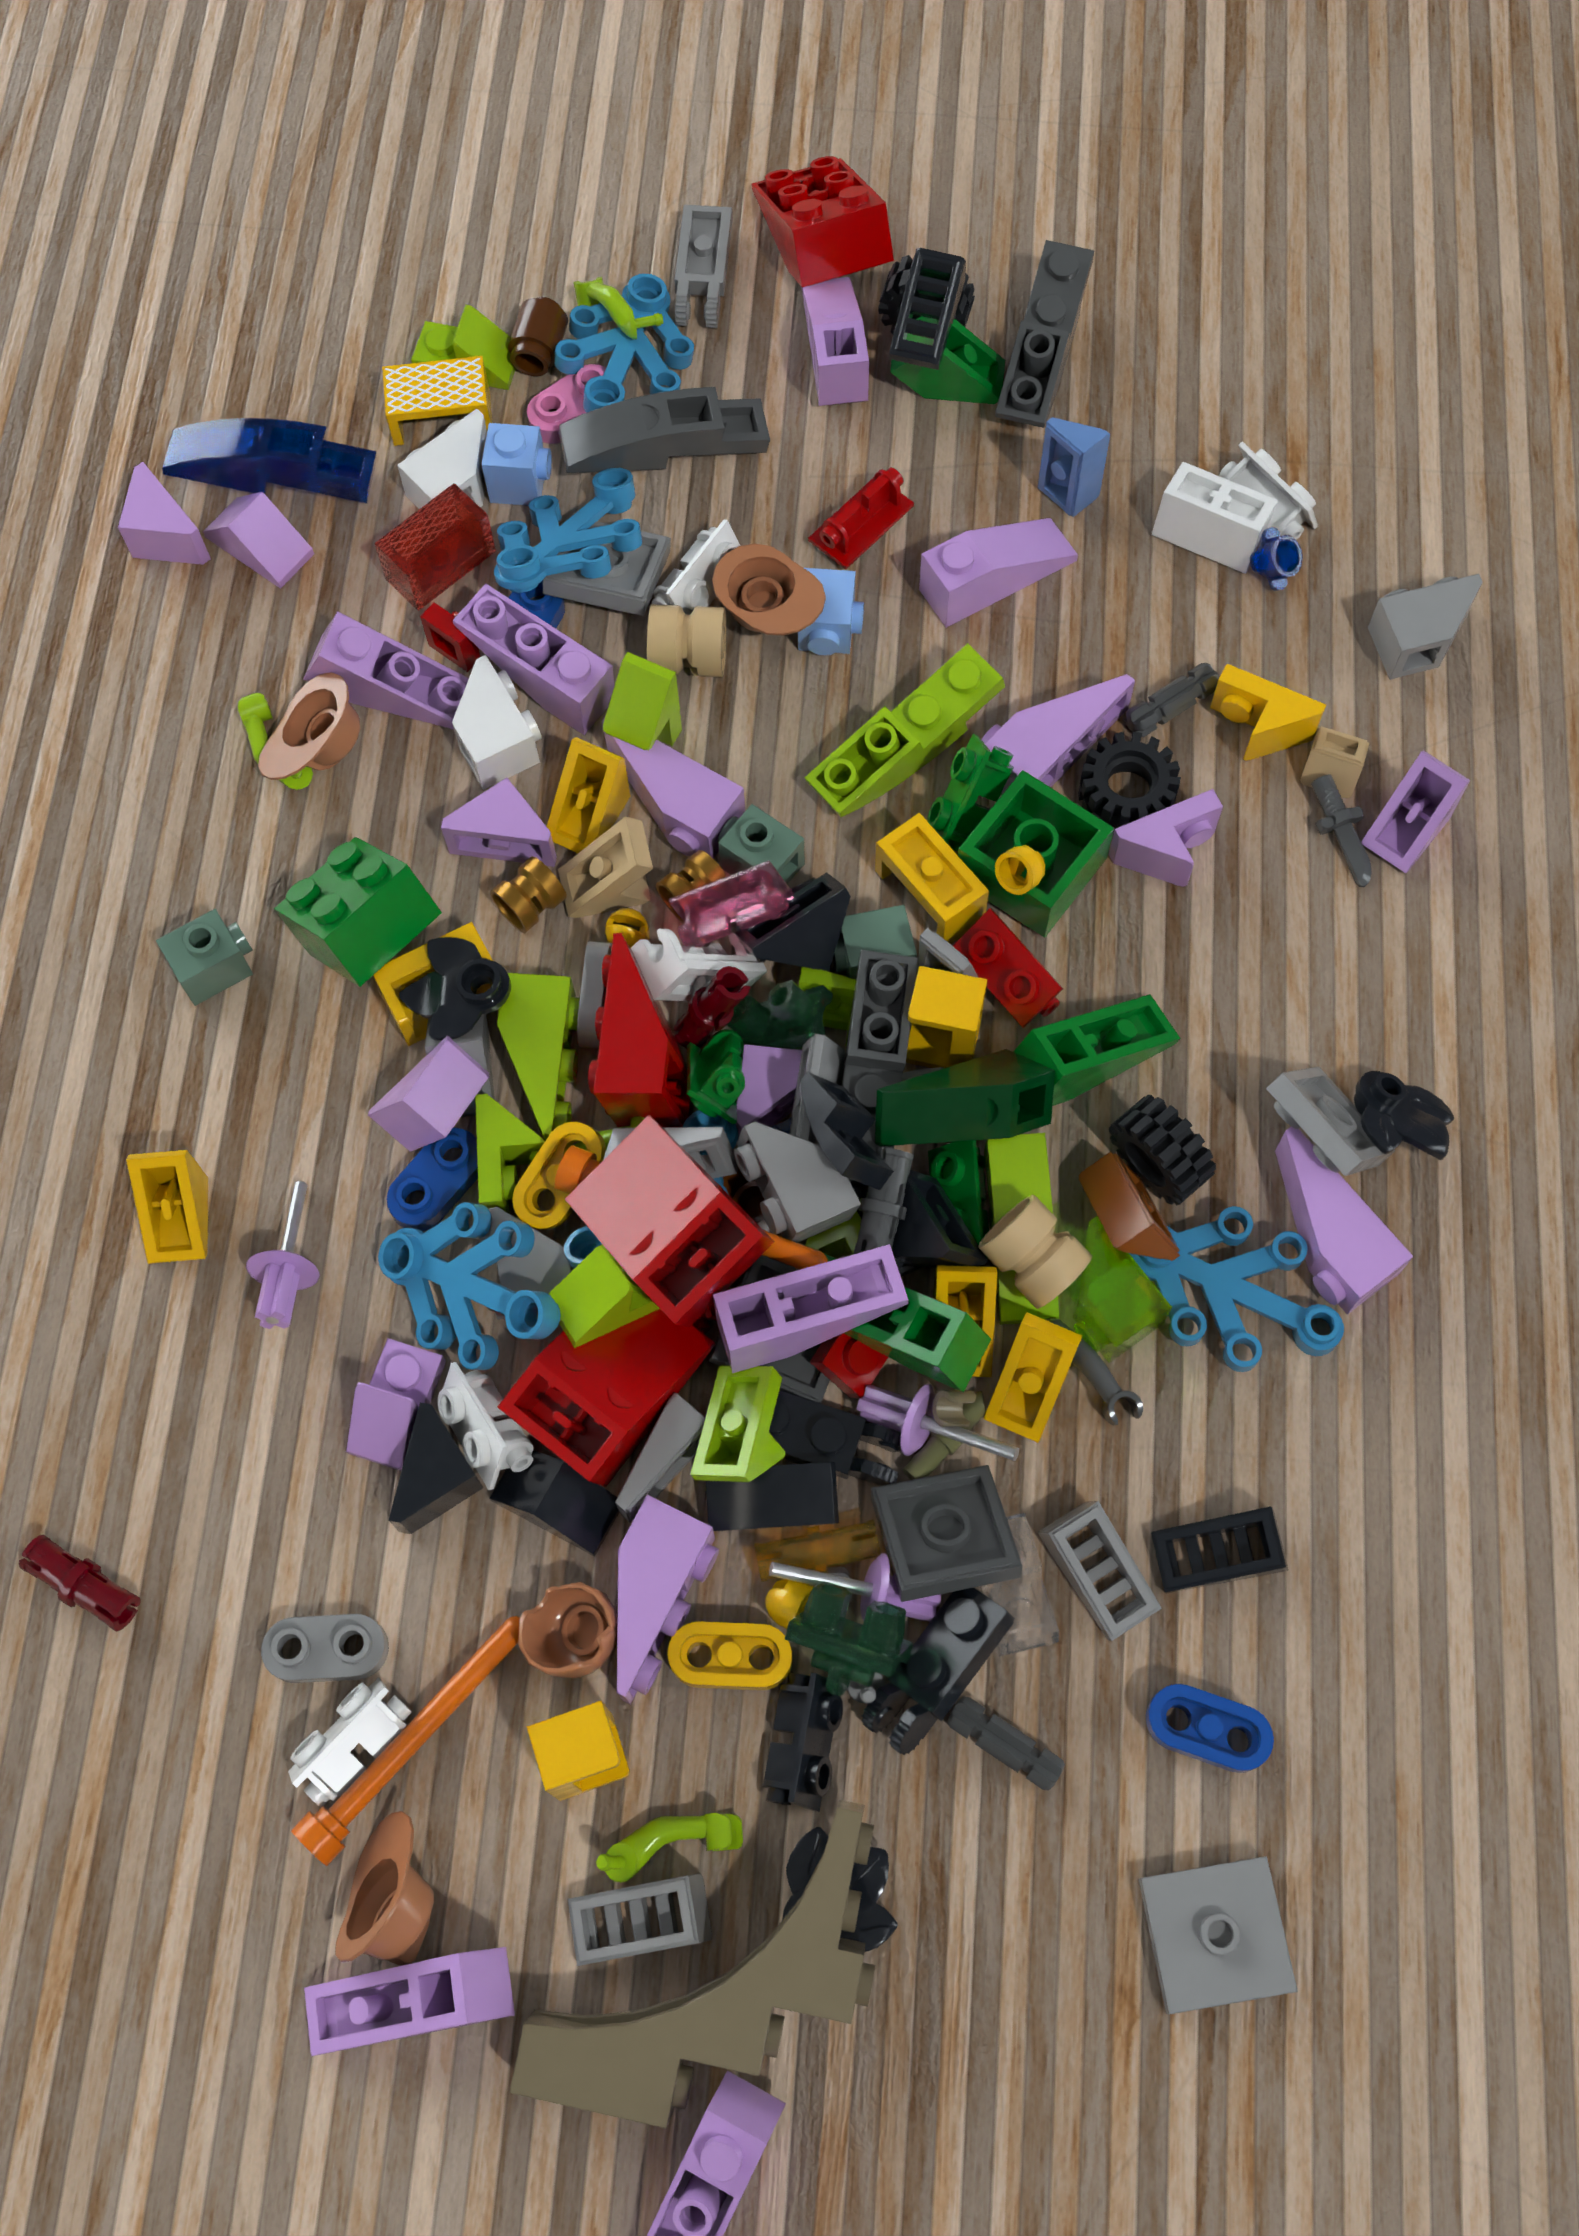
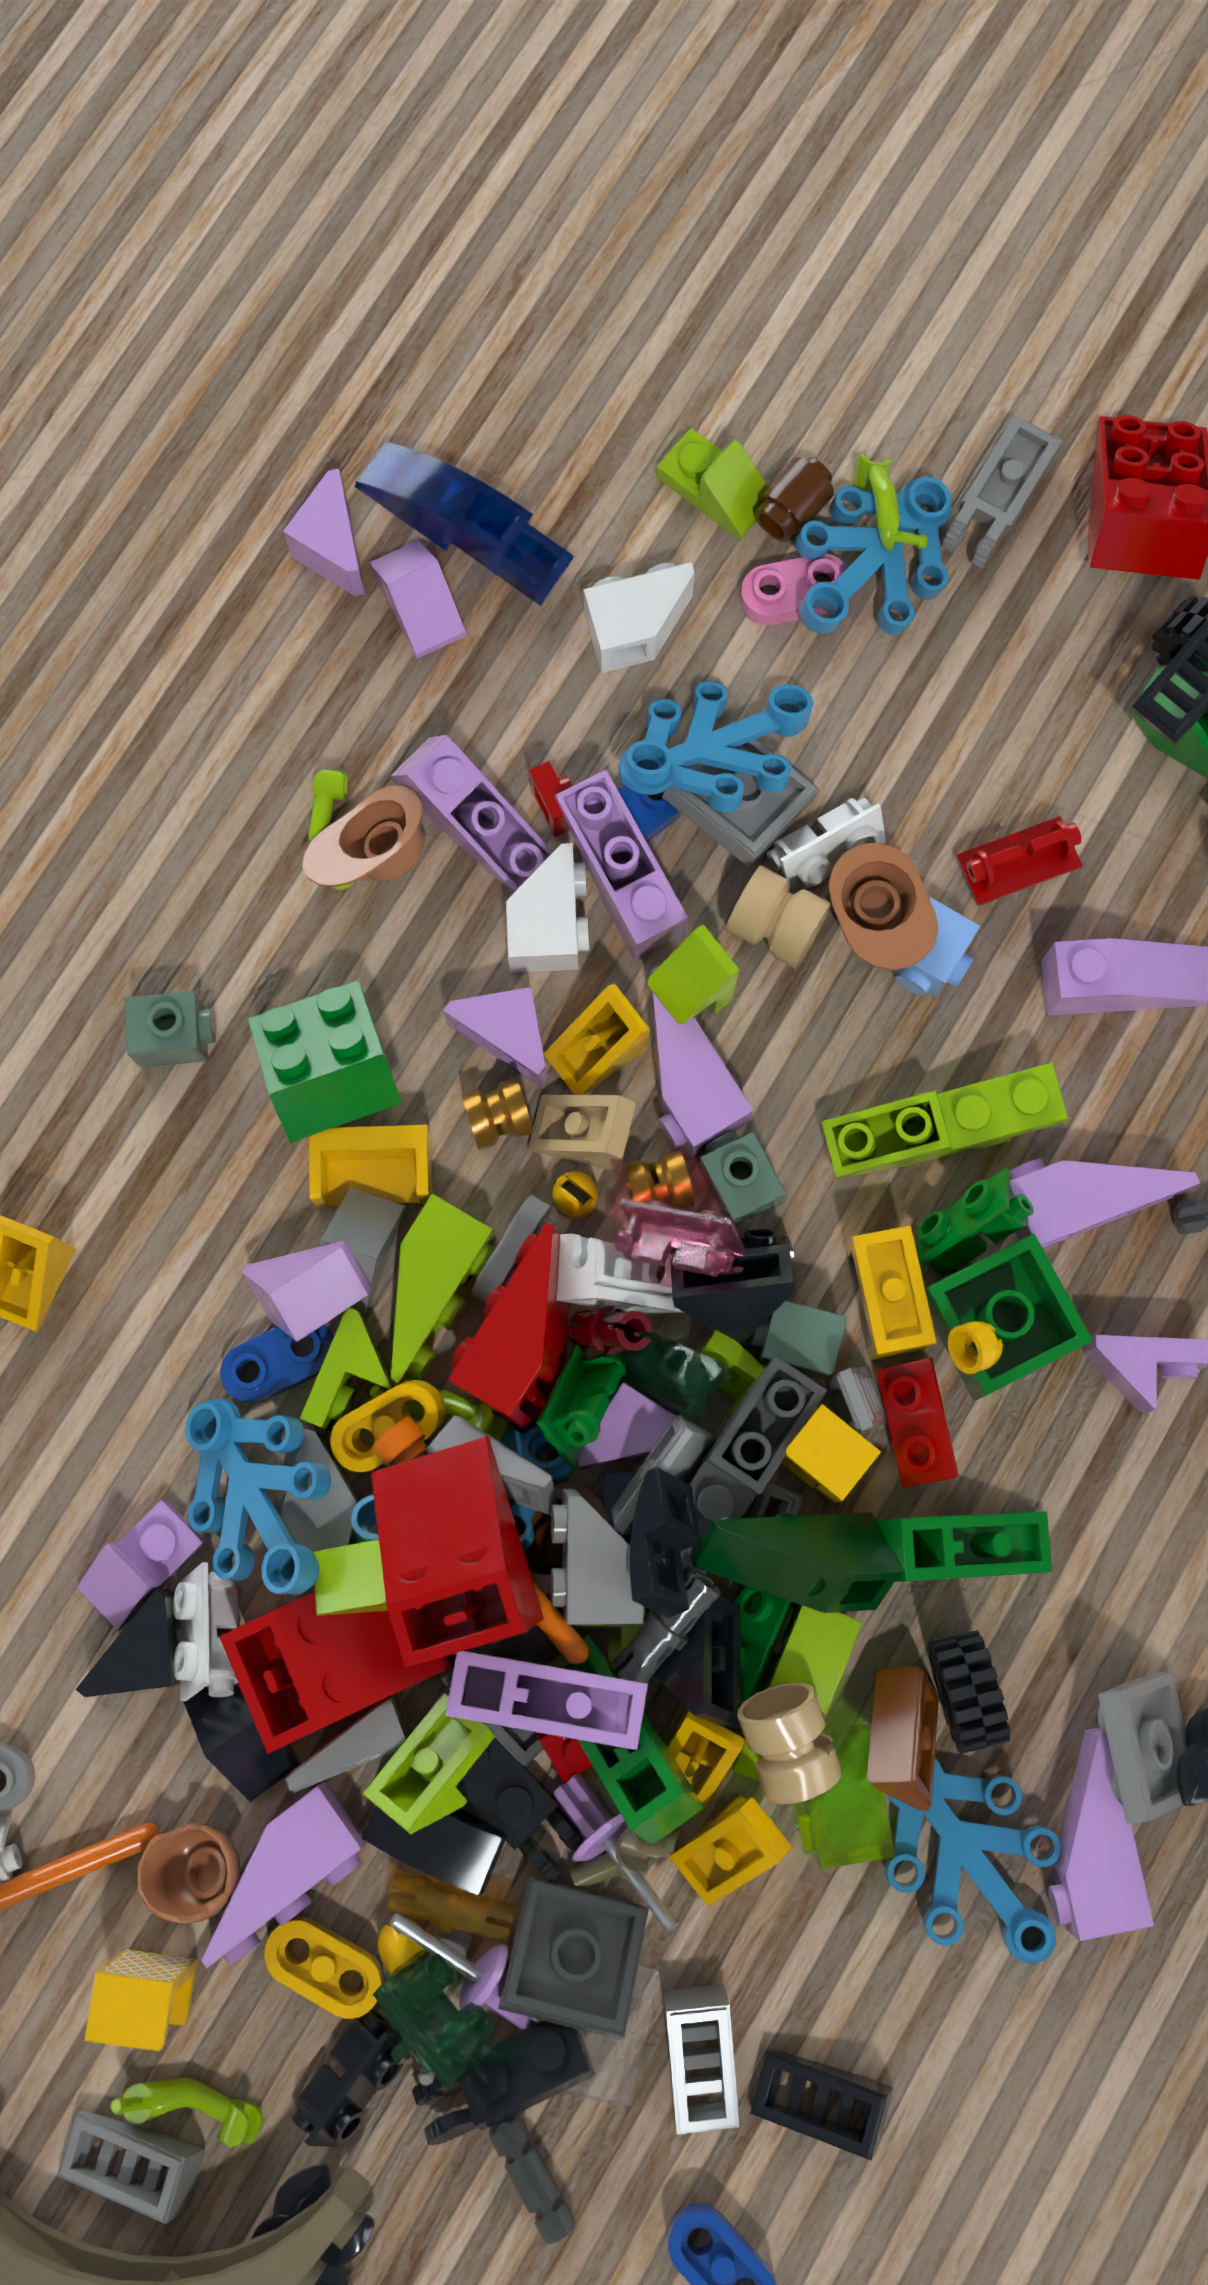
camera: 25 degrees right, 10 degrees up
lavender piece [246,1181,320,1329] -> none
clear red panel [374,483,496,611] -> none
yellow panel [382,356,493,446] -> none
black plate [399,937,511,1040] -> none
light blue brick [482,423,552,506] -> none
dark grey slope [558,387,770,473] -> none
lavender slope [801,277,869,406] -> none
dark grey piece [1047,1318,1143,1426] -> none
black tyre [1078,732,1181,836] -> none

